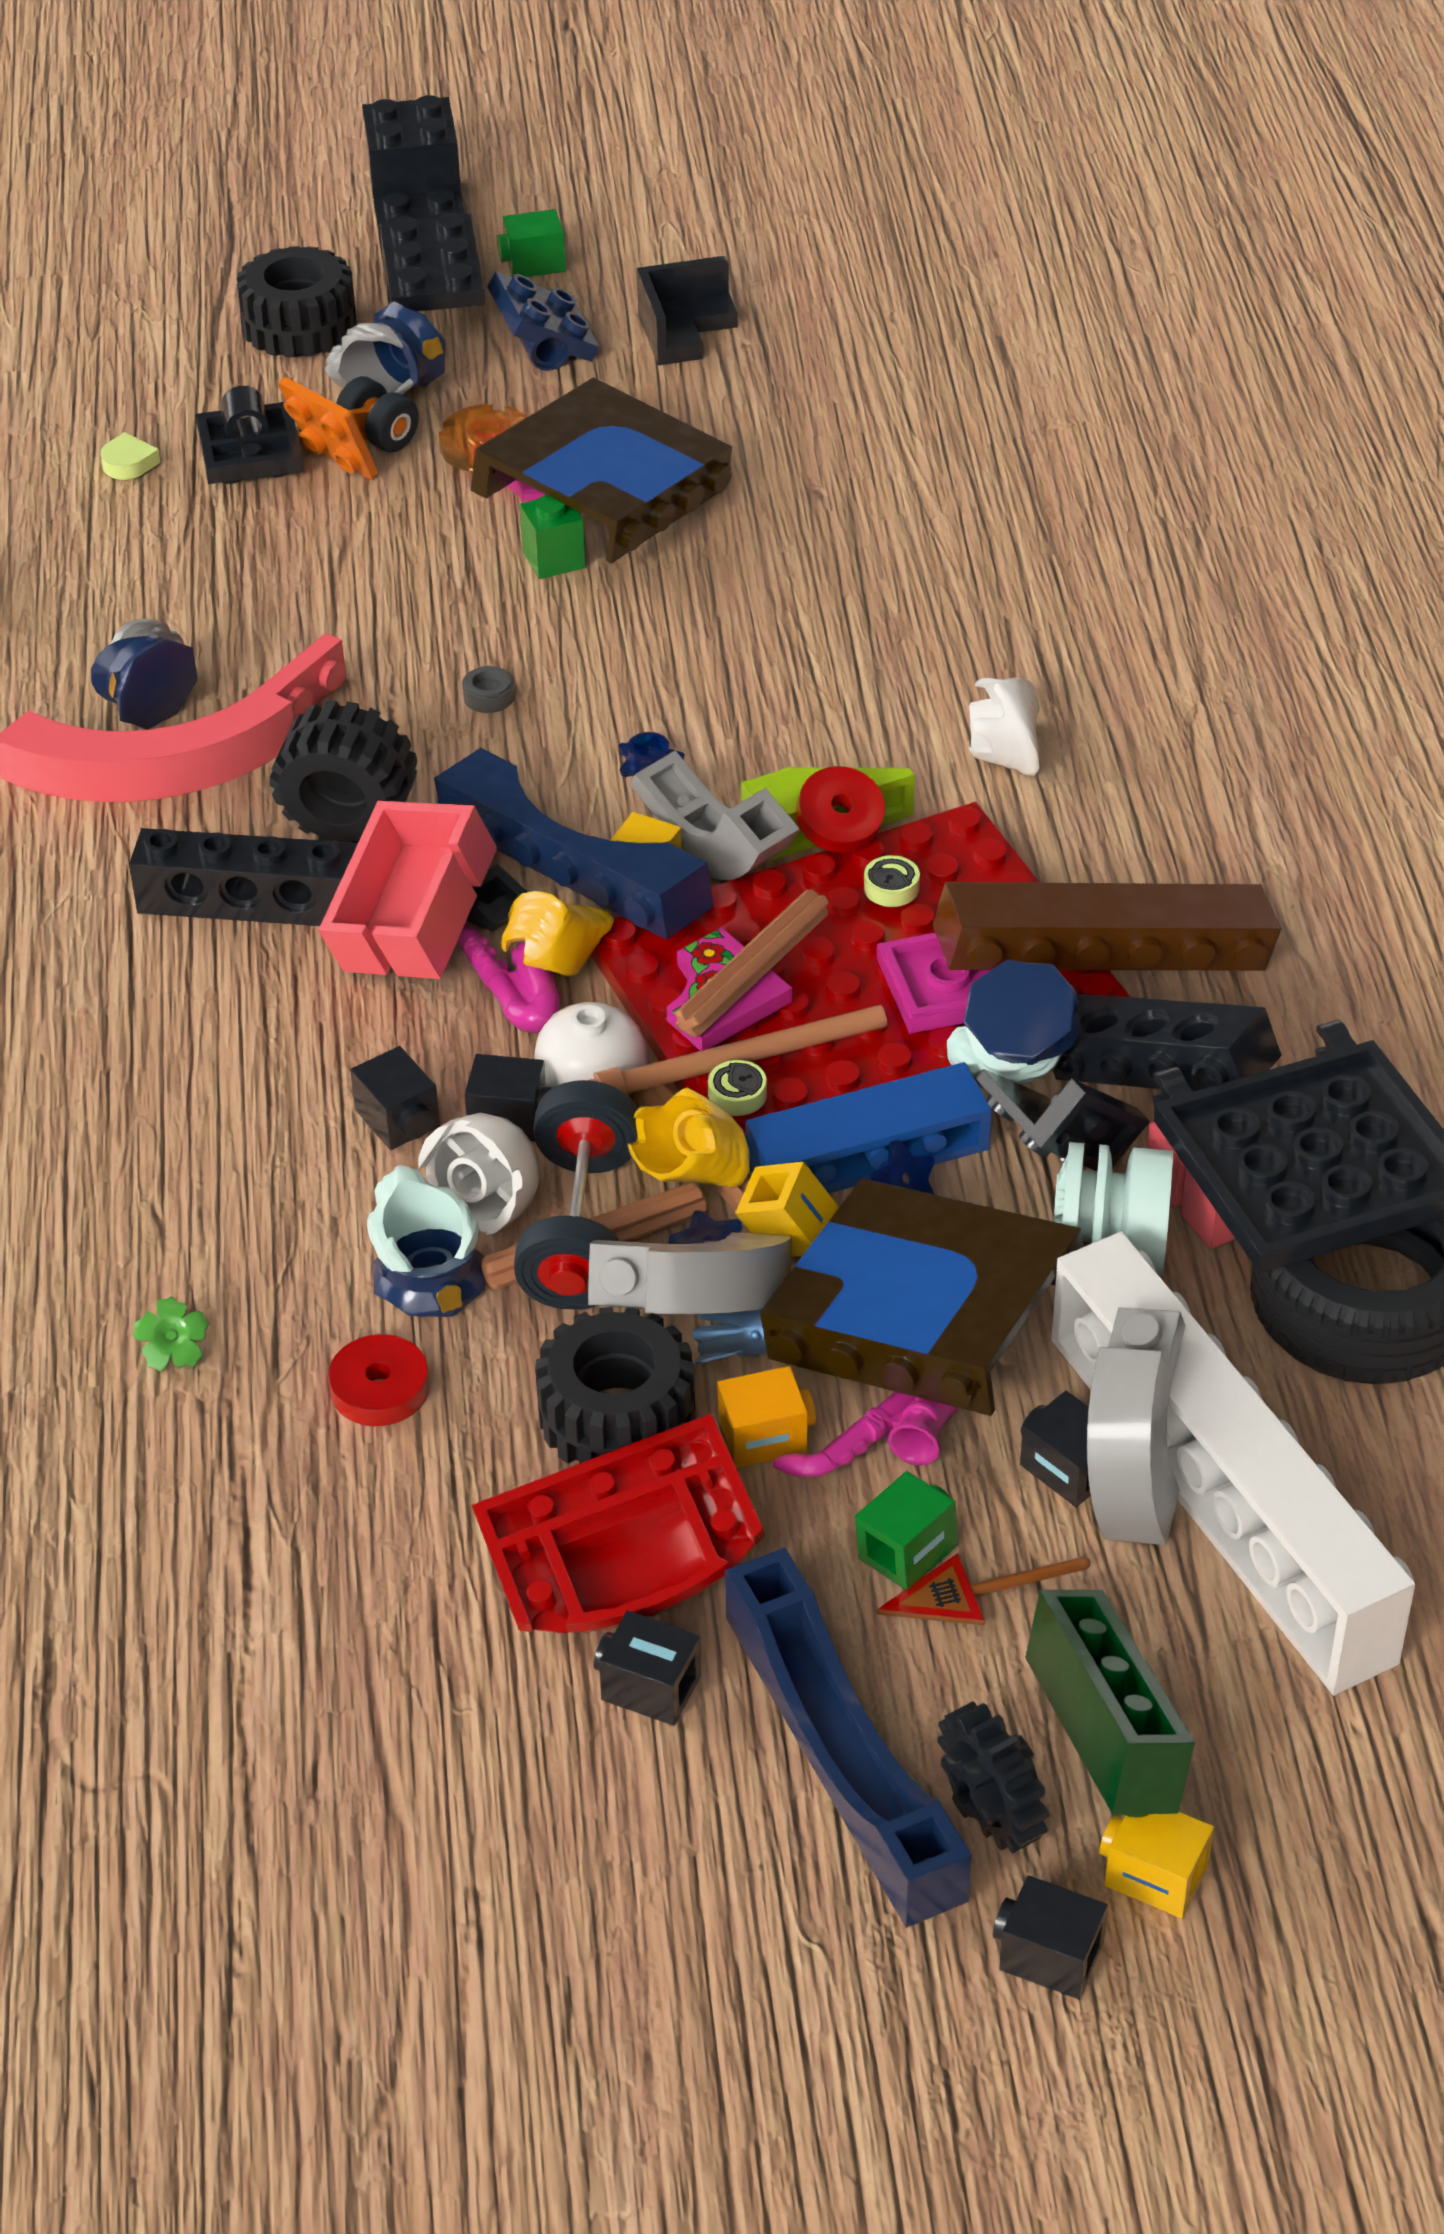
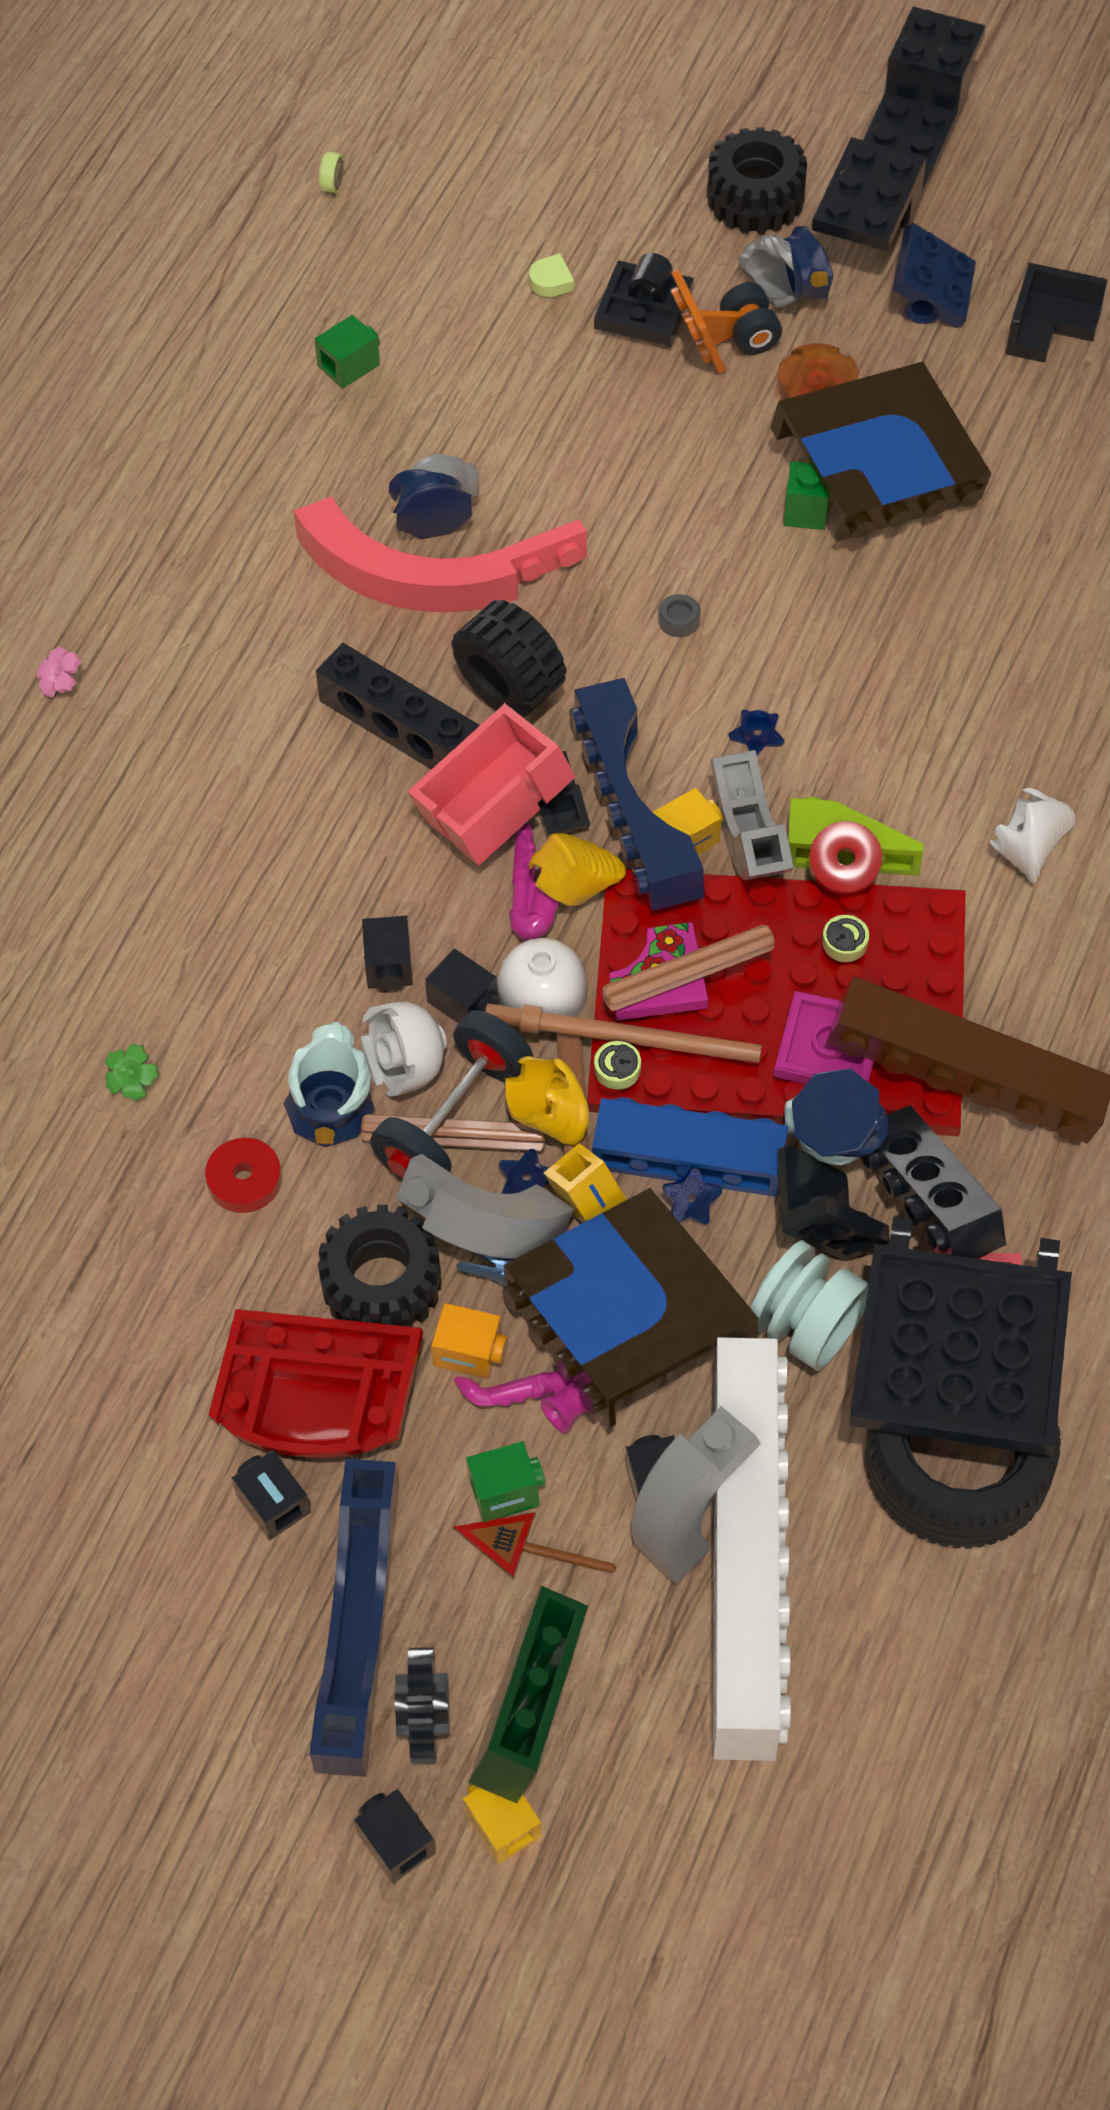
camera: 30 degrees right, 15 degrees up
green brick [496,209,566,277] -> none

